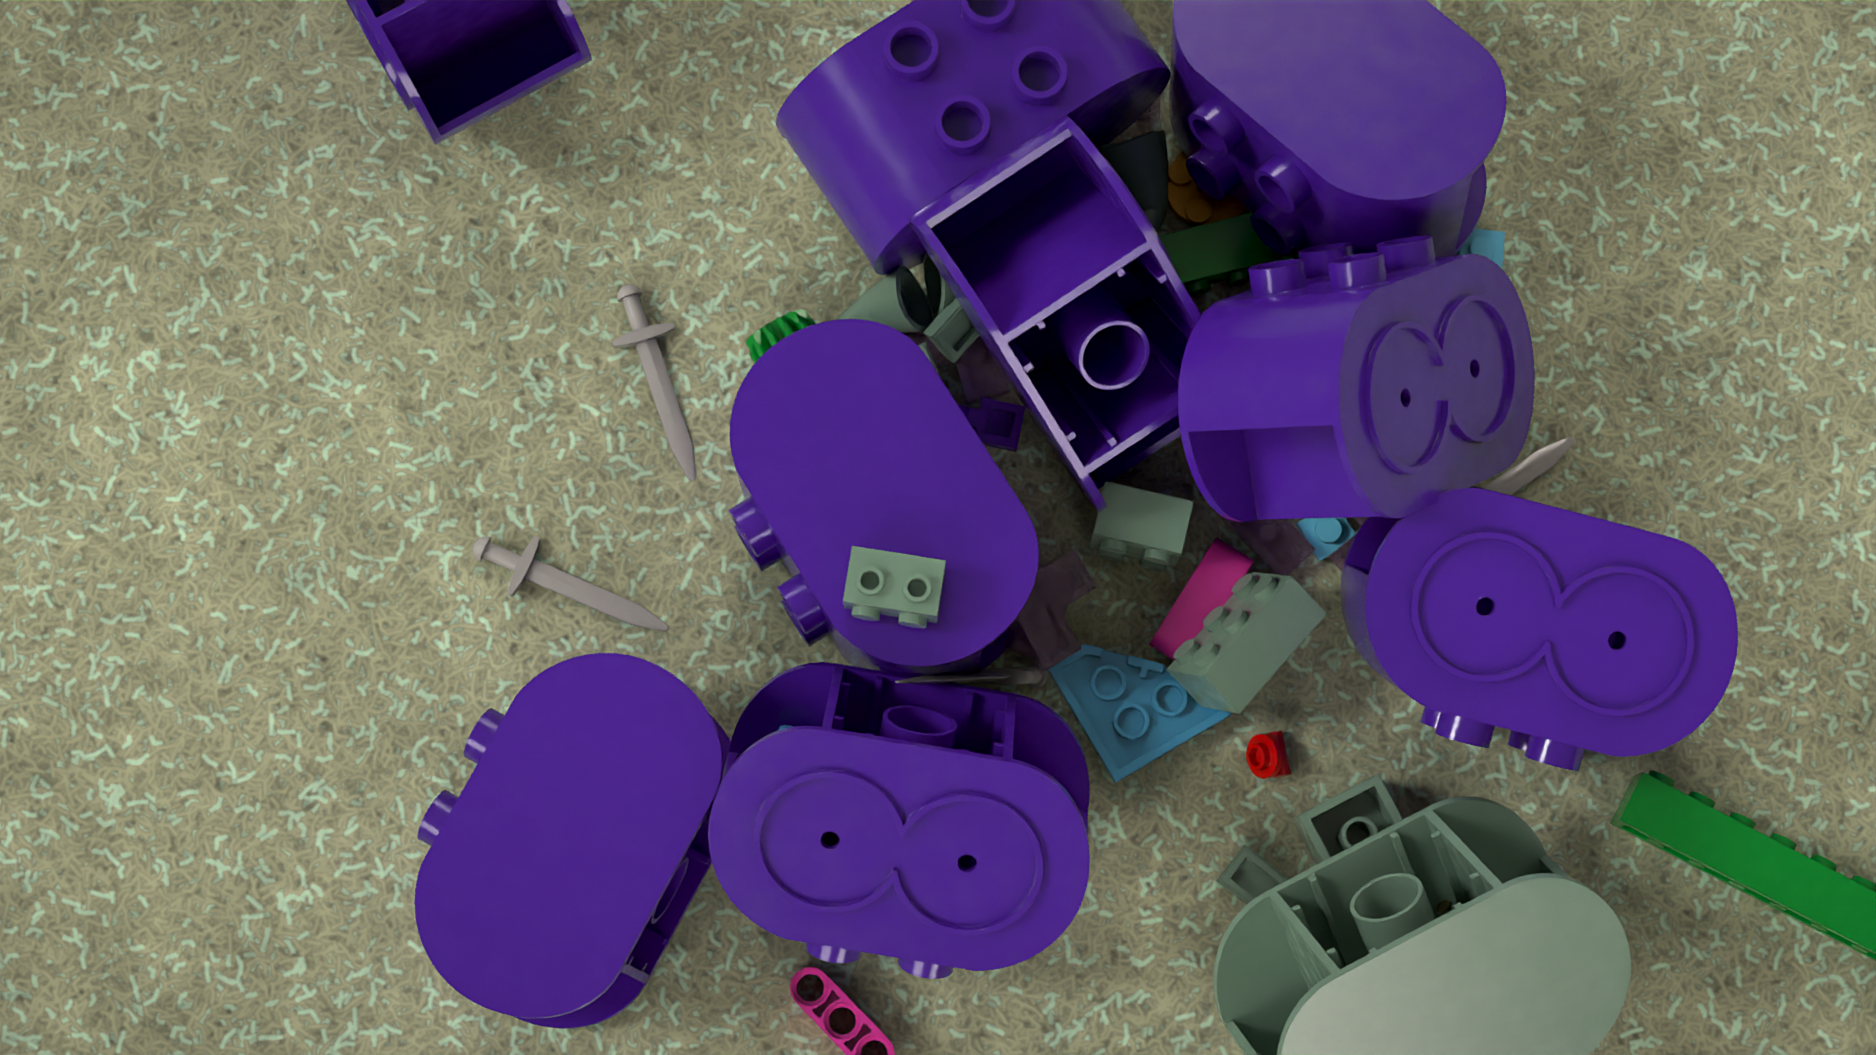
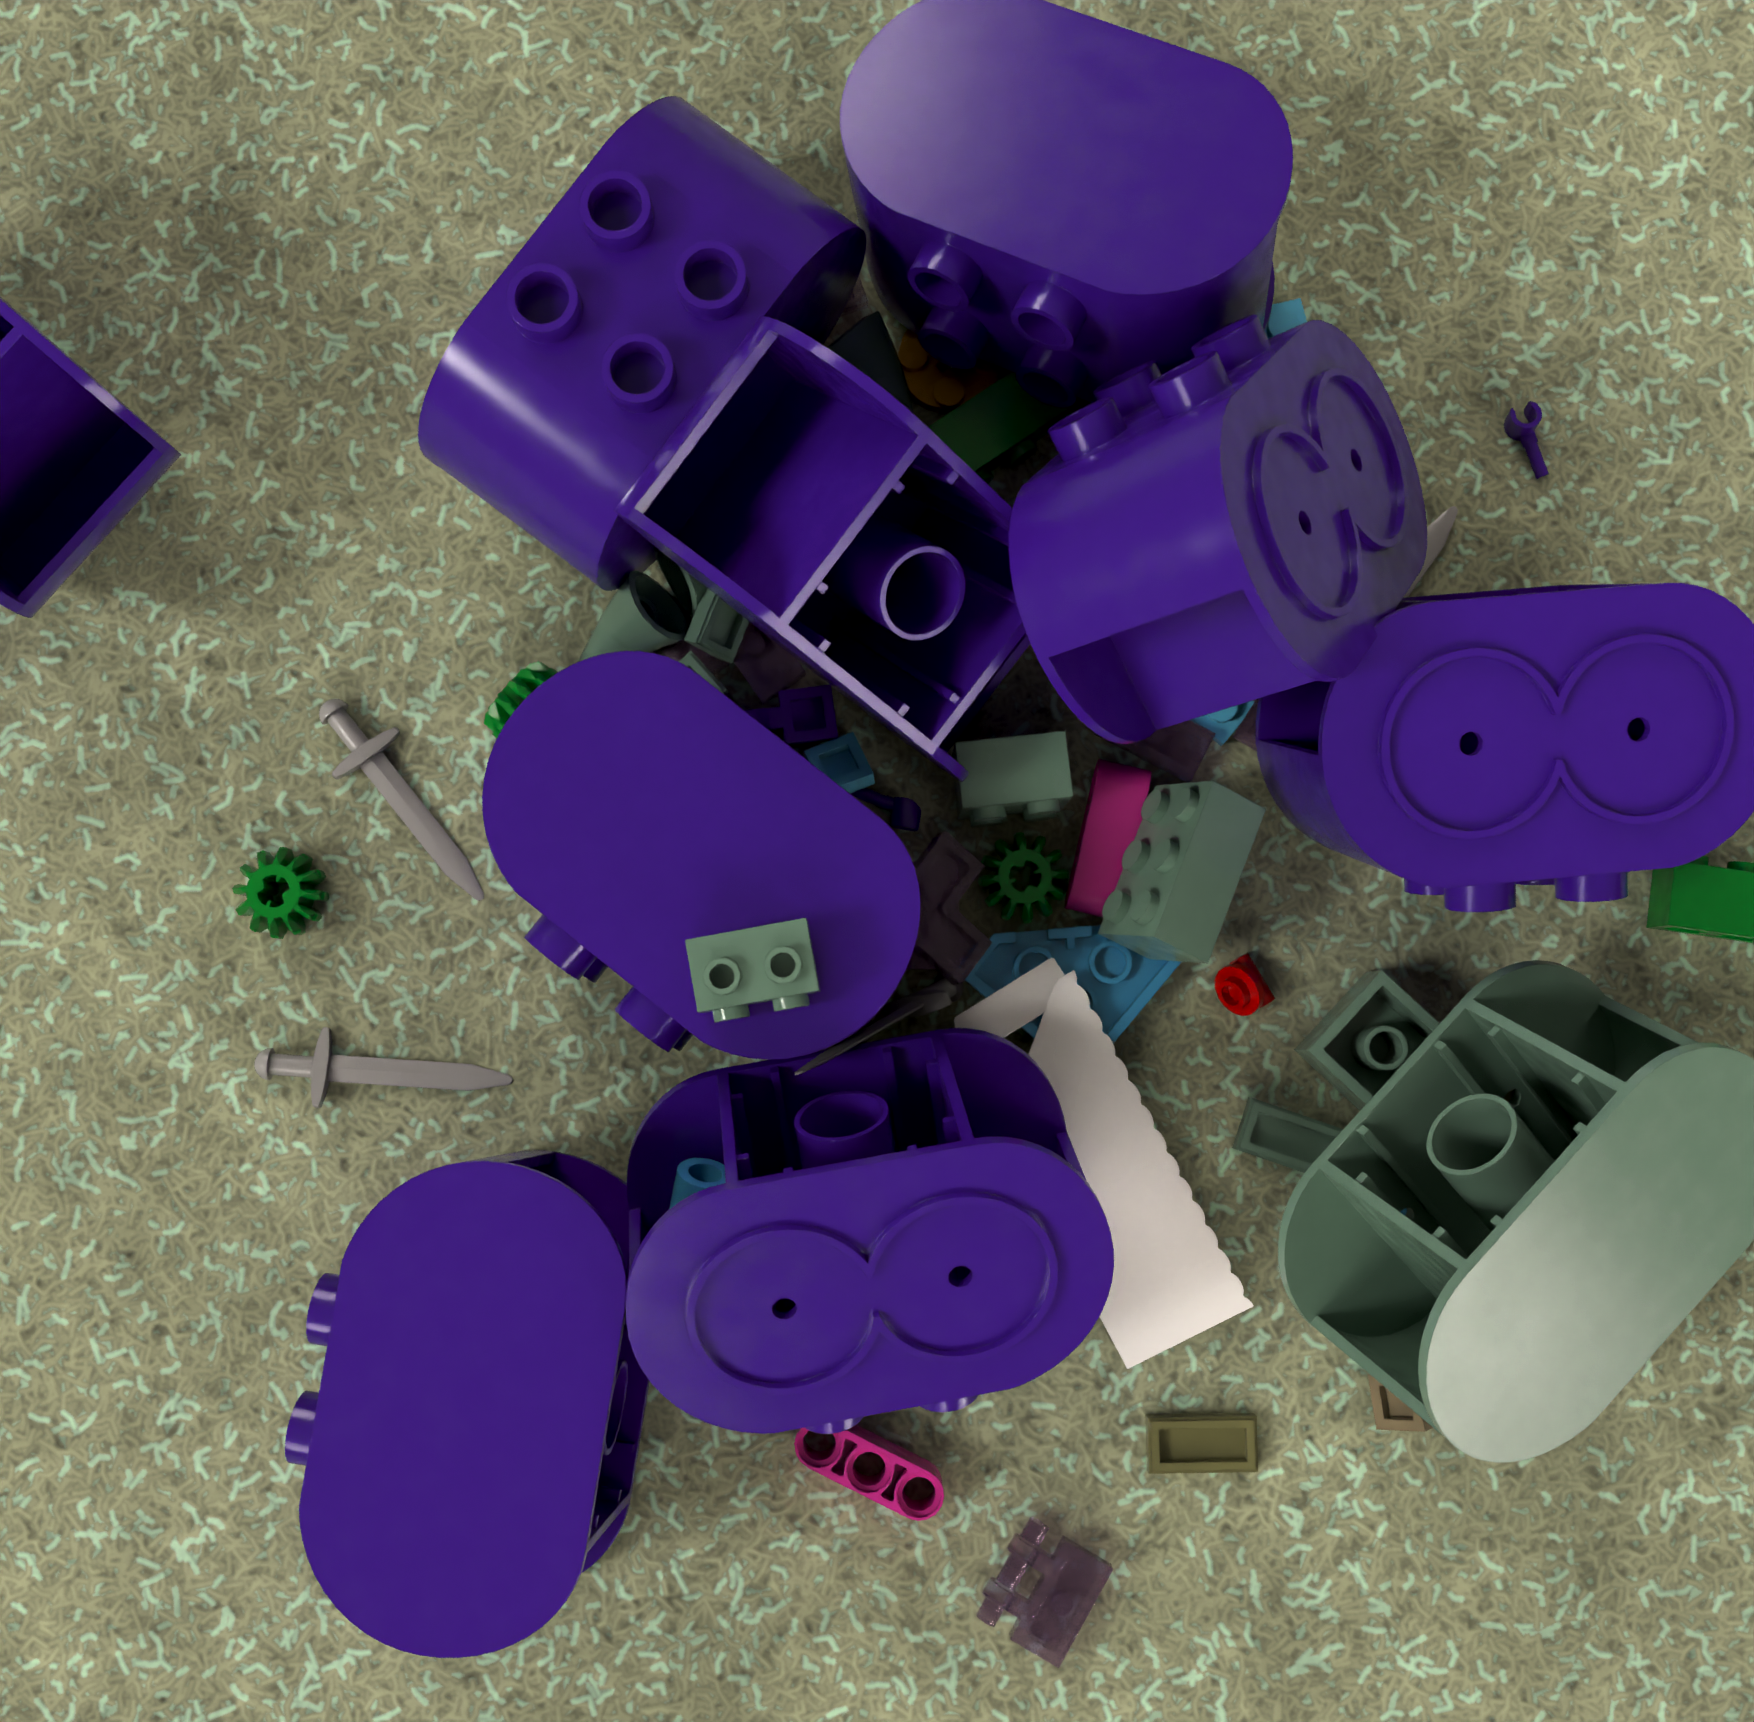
camera: 20 degrees left, 5 degrees up
none -> green gear [232,847,330,939]
none -> medium azure plate [804,732,875,794]
none -> dark purple hand [851,788,921,832]
none -> white sticker [954,958,1064,1038]
none -> green gear [977,832,1069,924]
none -> white sticker [1028,970,1254,1369]
none -> dark purple hand [1504,401,1549,479]

